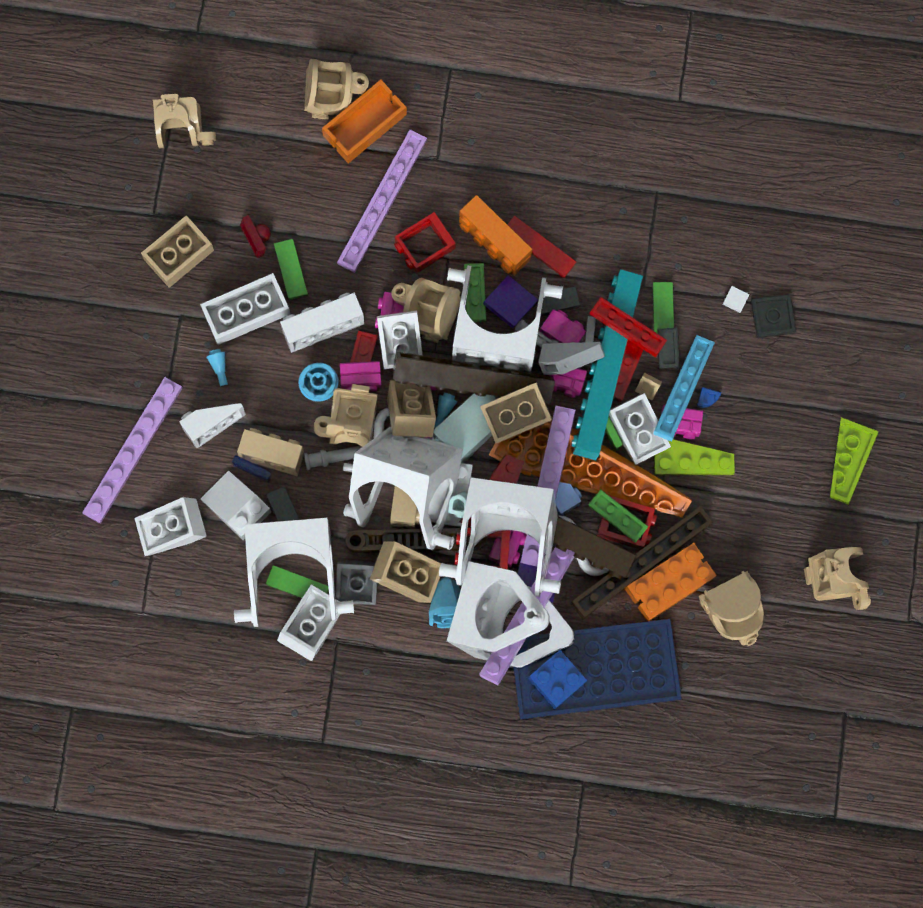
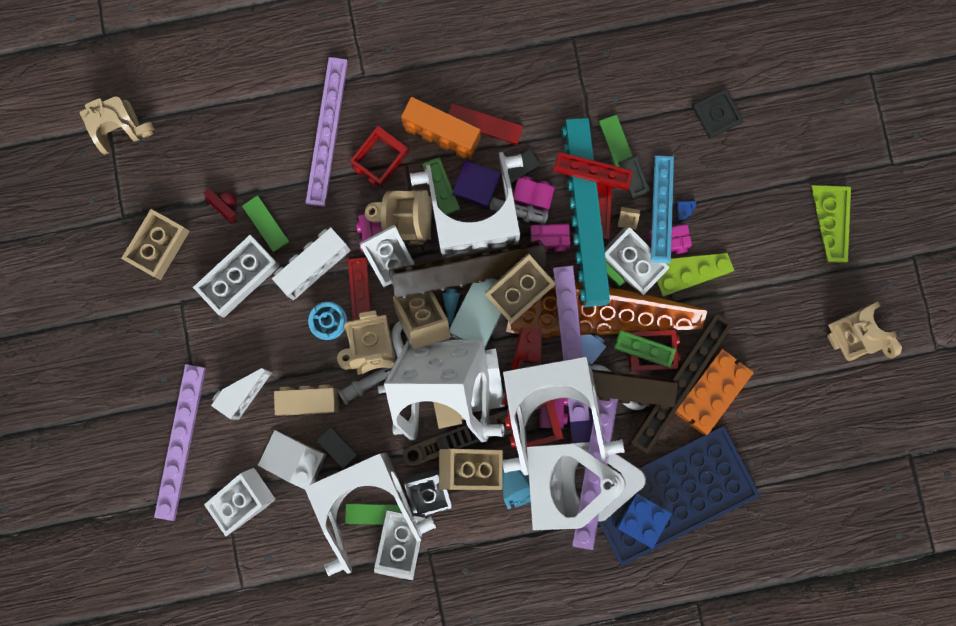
camera: 10 degrees left, 5 degrees up
medium azure cone [206,349,228,386] -> none
clear blue tile [232,455,272,483] -> none
tan animal [304,59,369,119] -> none
orange piece [322,80,407,164] -> none
dark pink brick [340,361,381,392] -> none
light aqua plate [448,492,468,518] -> none
light grey slope [539,342,605,375] -> none
light grey tile [585,316,596,342] -> none
tan animal [699,571,764,646] -> none
white tile [723,286,750,313] -> none

